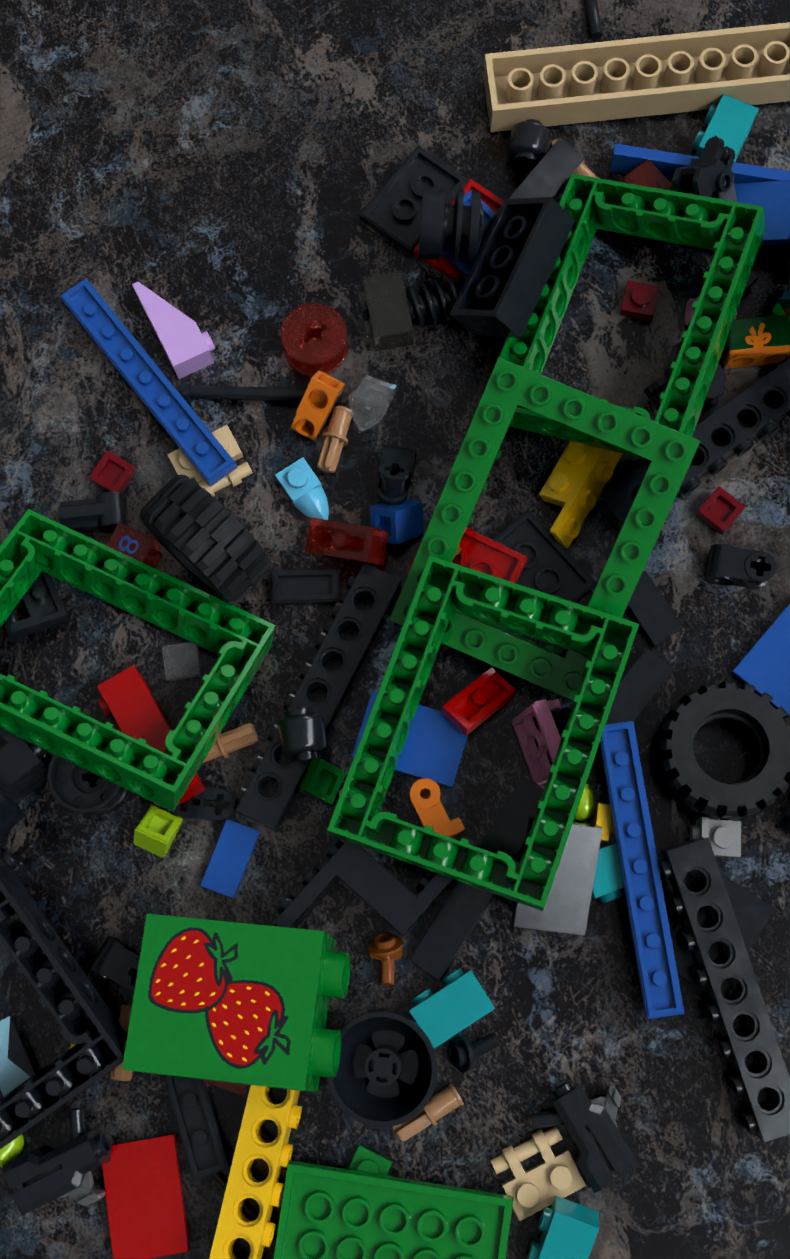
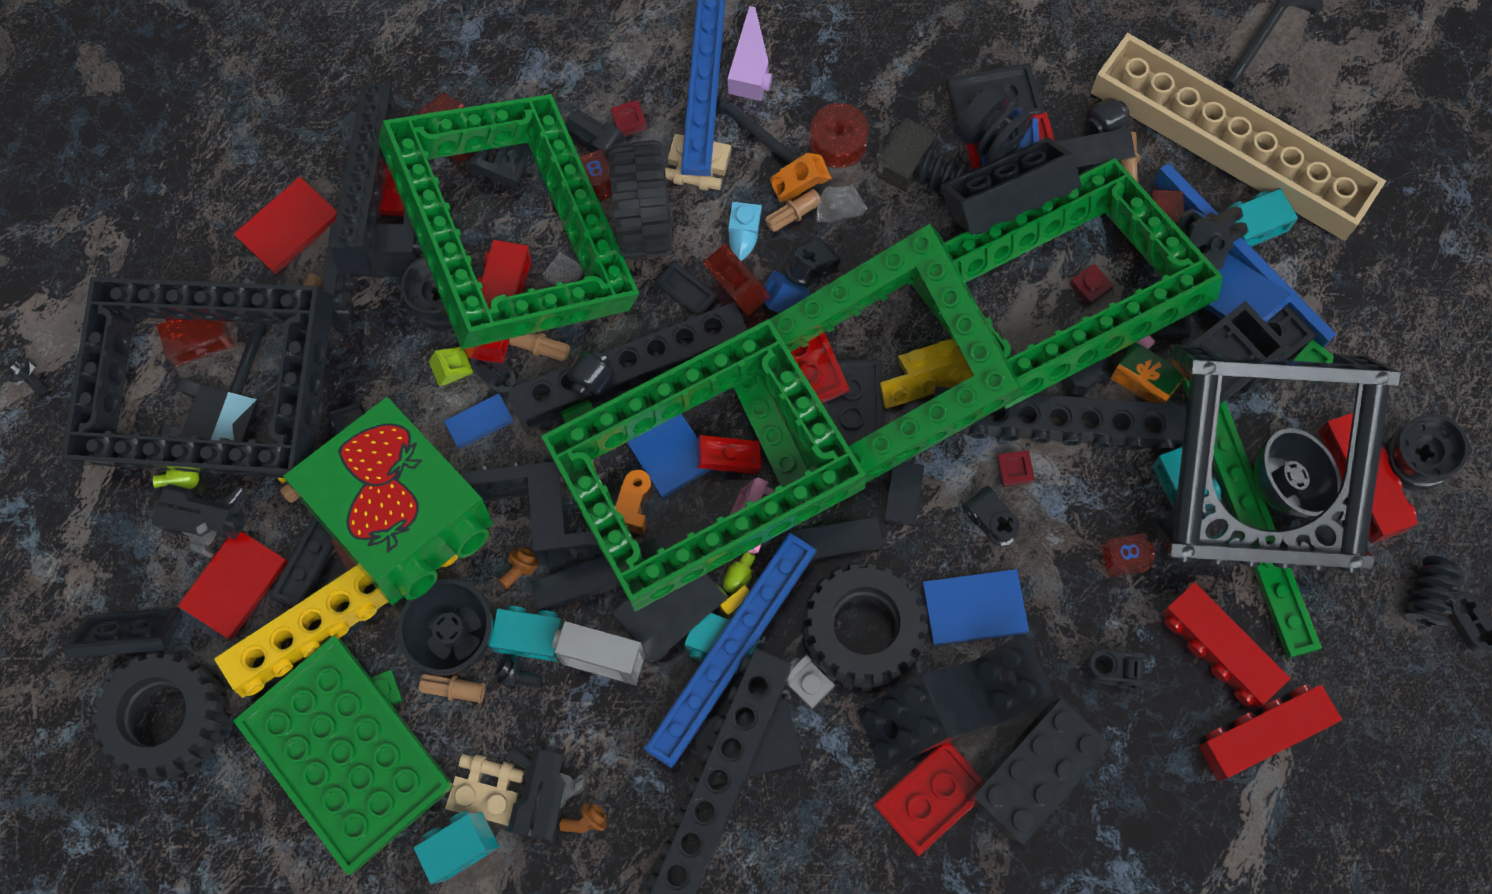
camera: 40 degrees right, 5 degrees down
none -> light grey window [552,621,645,685]
none -> dark orange plate [560,803,607,833]

